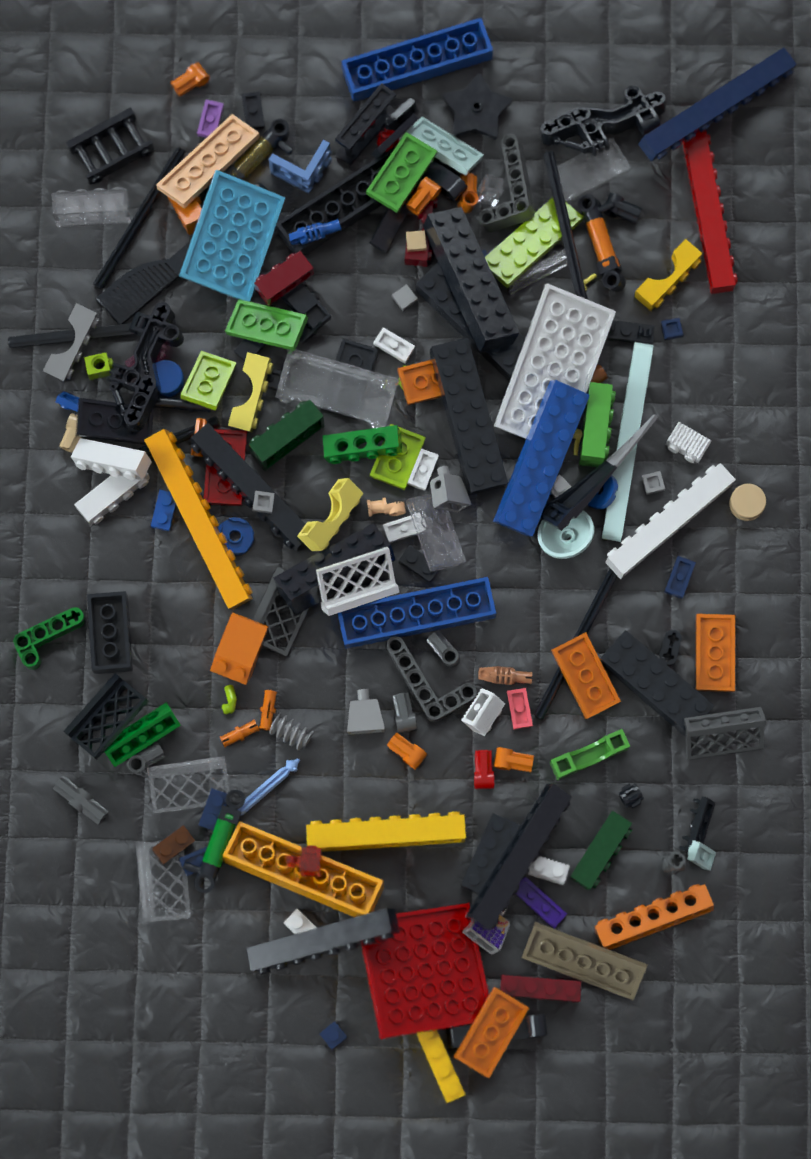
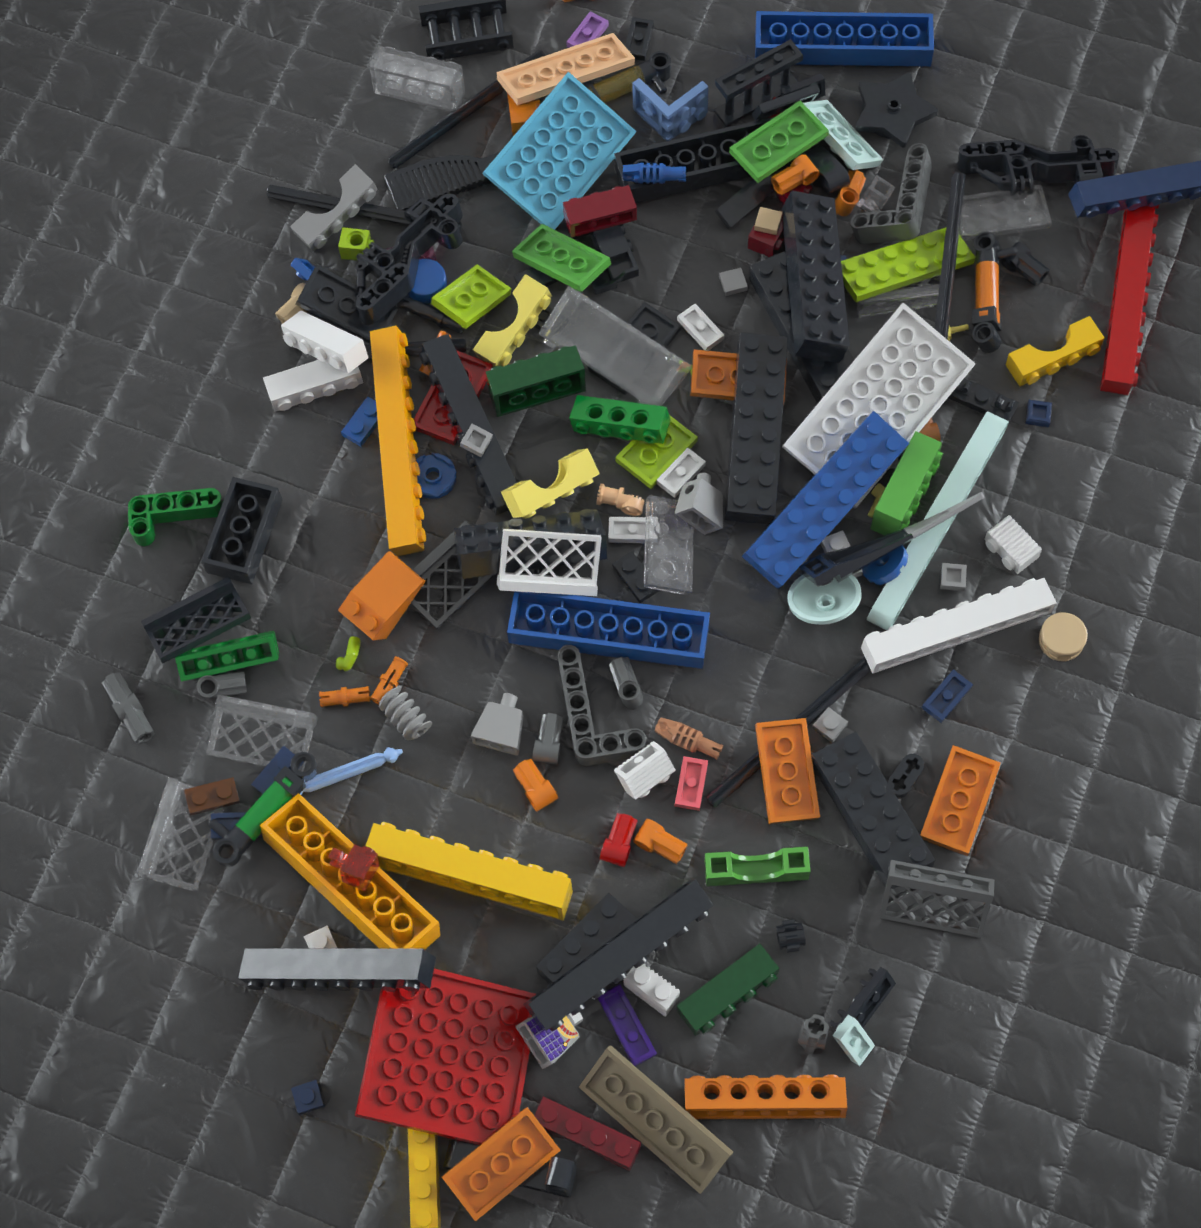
camera: 25 degrees right, 10 degrees down
none -> light grey plate [812,707,848,743]

